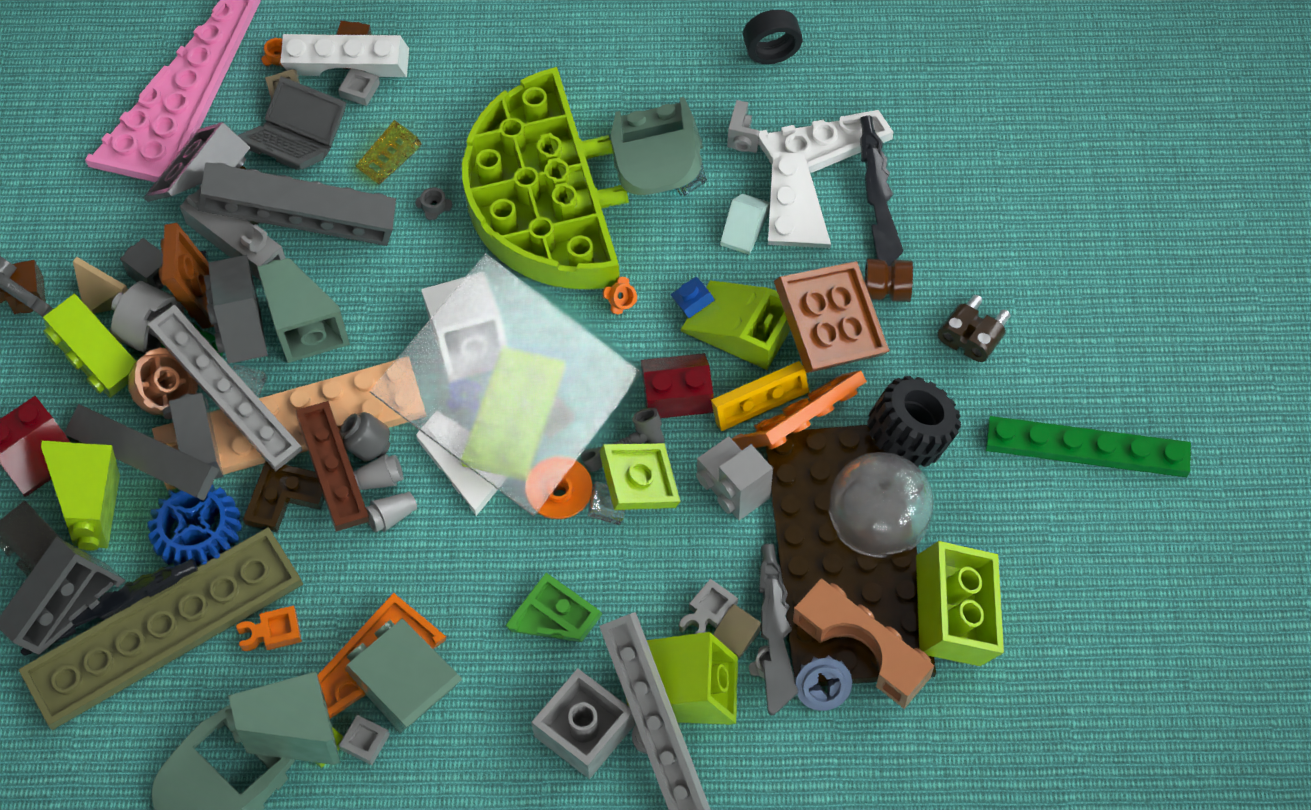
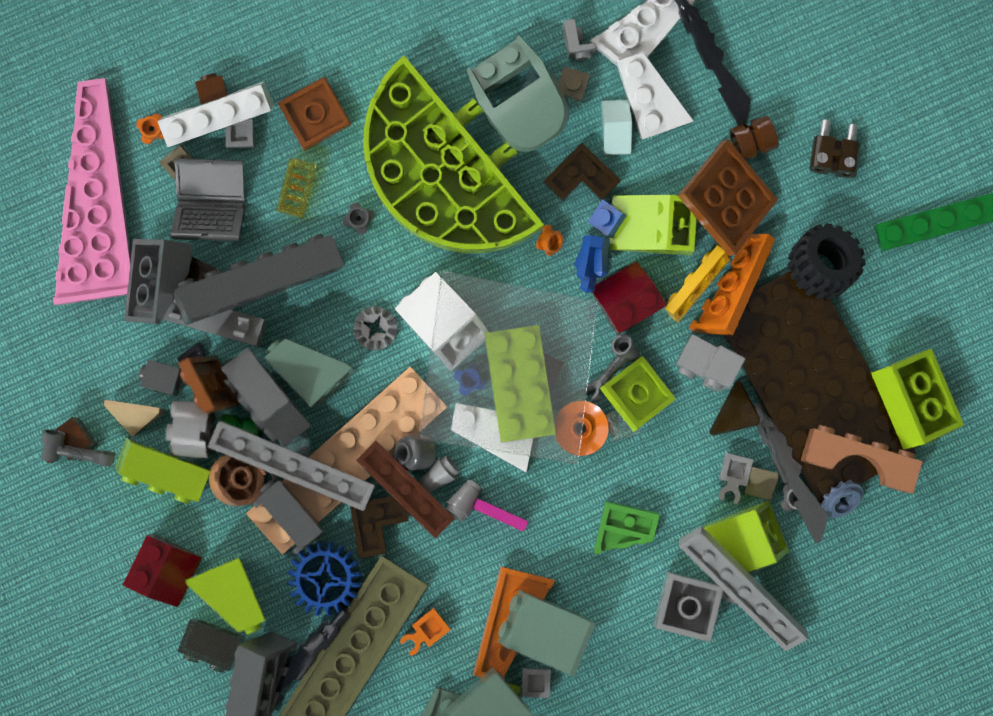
camera: 25 degrees left, 25 degrees up
dark grey tile [64,404,219,501] -> none
clear cylinder [829,452,934,558] -> none
none -> dark orange plate [278,77,352,152]
none -> light grey gear [353,306,397,350]
none -> dark pink tile [474,498,528,531]
none -> dark brown plate [544,143,621,201]
none -> dark tan plate [558,67,590,102]
none -> blue rock [574,235,610,293]
none -> dark brown piece [709,381,761,436]

